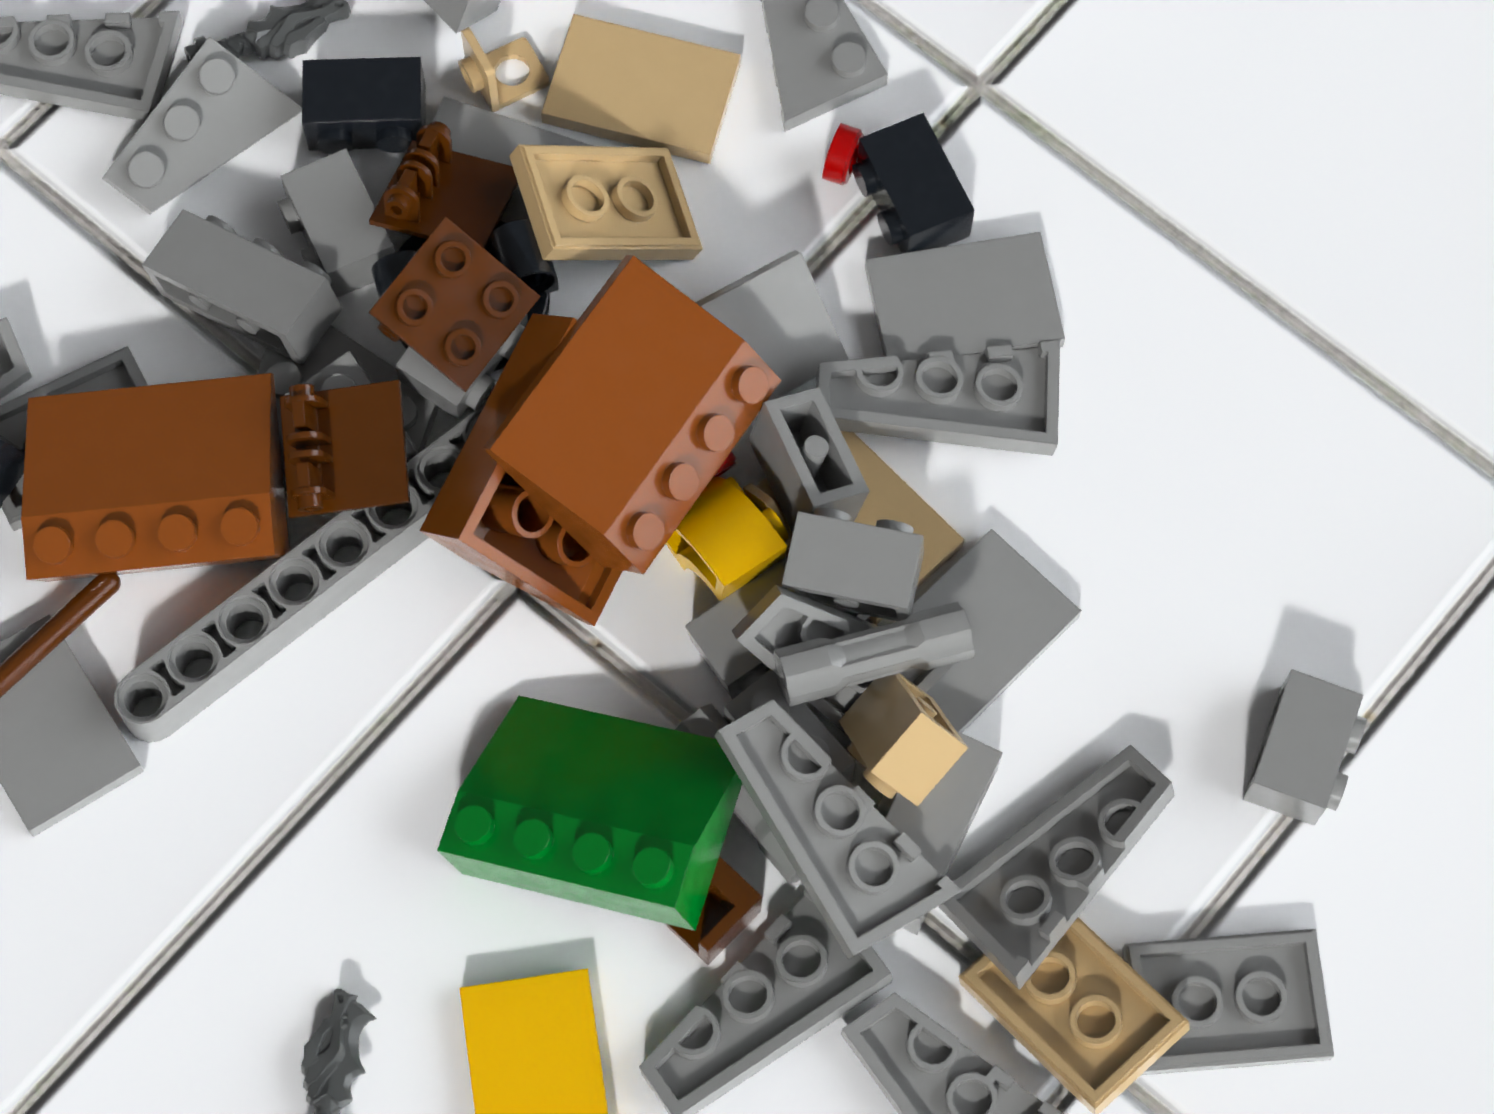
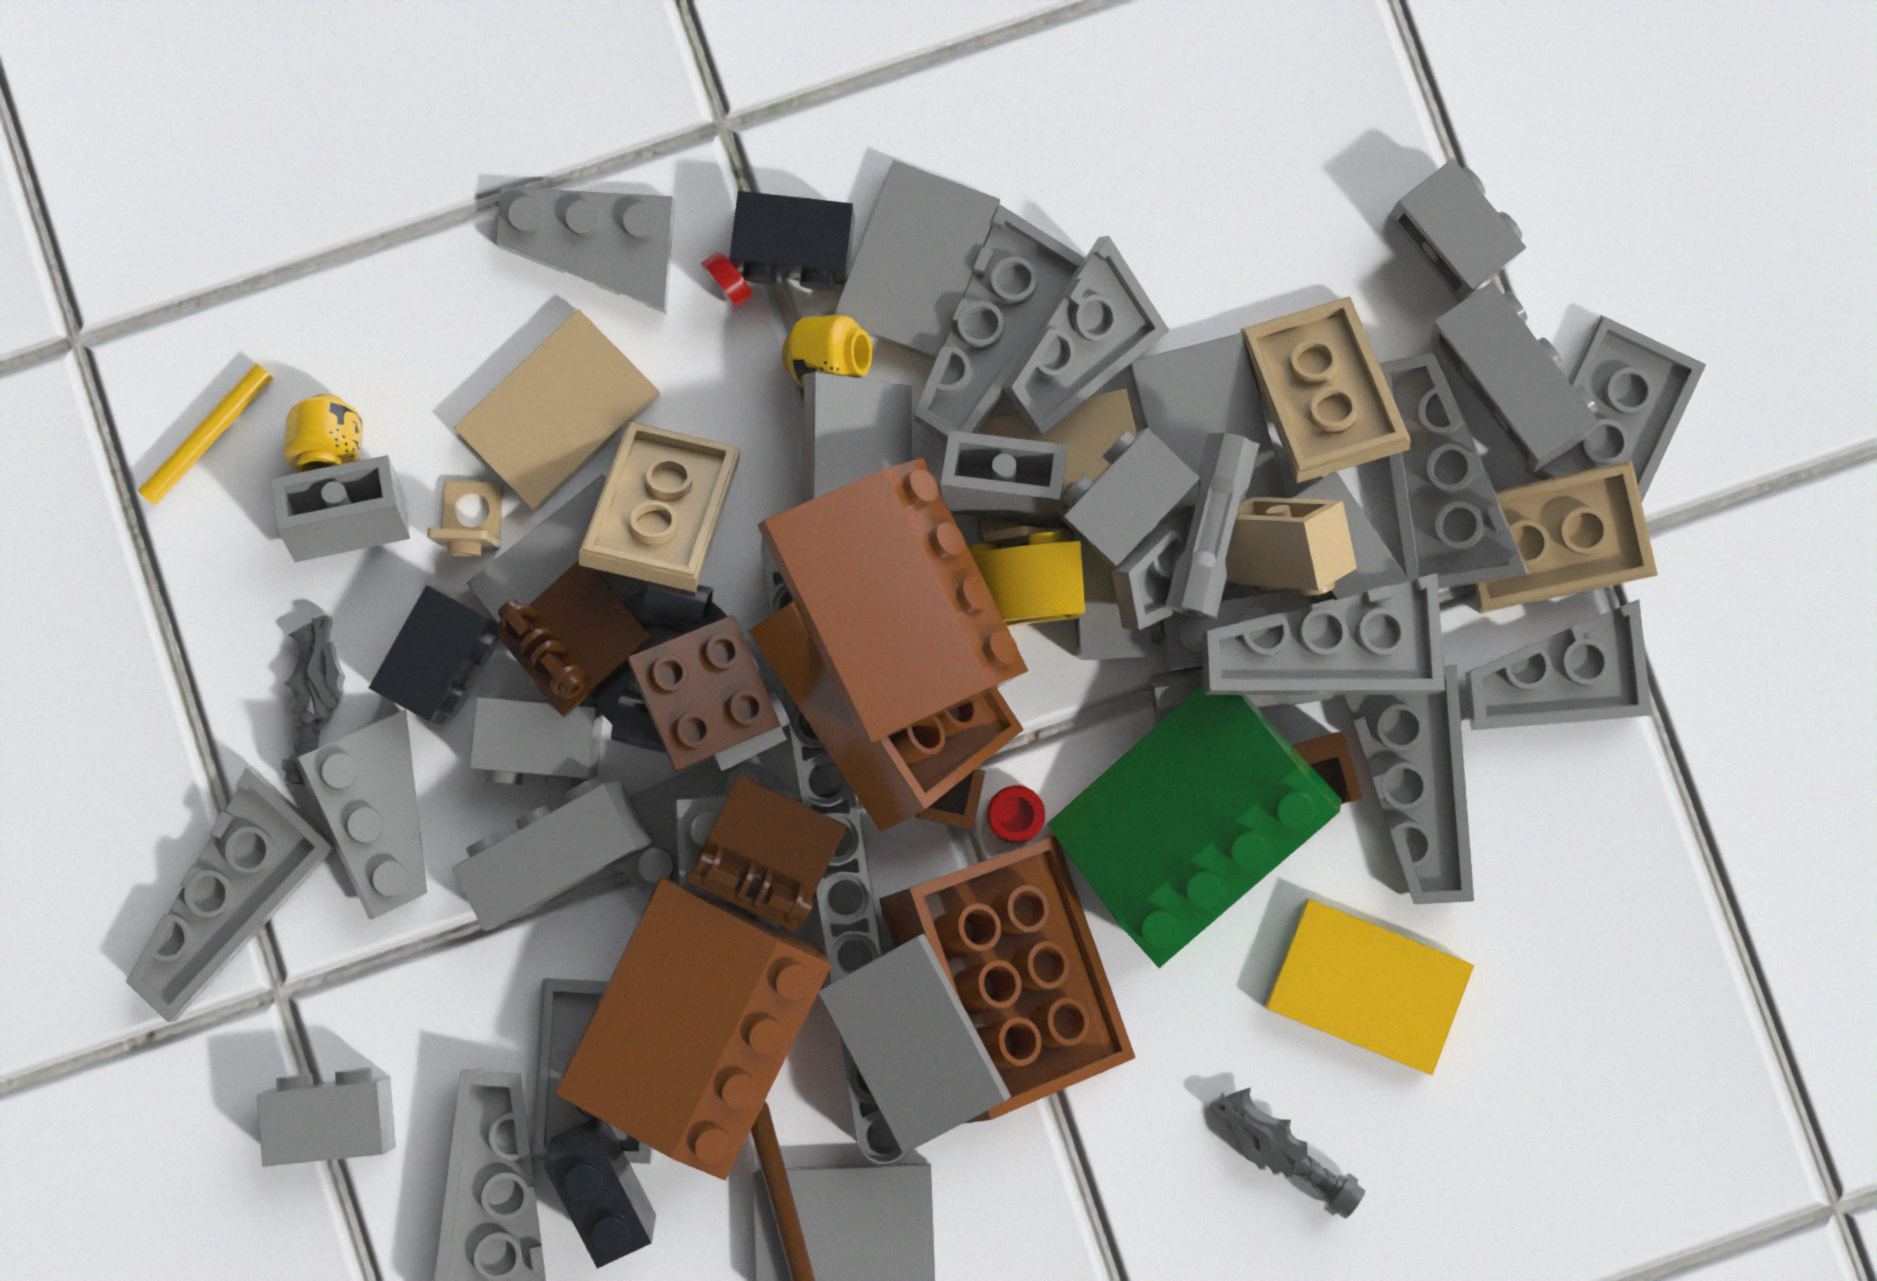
camera: 55 degrees left, 15 degrees up
none -> yellow head [782,315,872,390]
none -> light grey tile [818,934,1011,1155]
none -> dark orange slope [879,836,1136,1124]
none -> reddish brown panel [915,769,986,830]
none -> red tile [986,785,1045,844]
none -> light grey wing [1002,235,1170,435]
none -> tan tile [1240,296,1411,483]
none -> light grey brick [1431,281,1598,473]

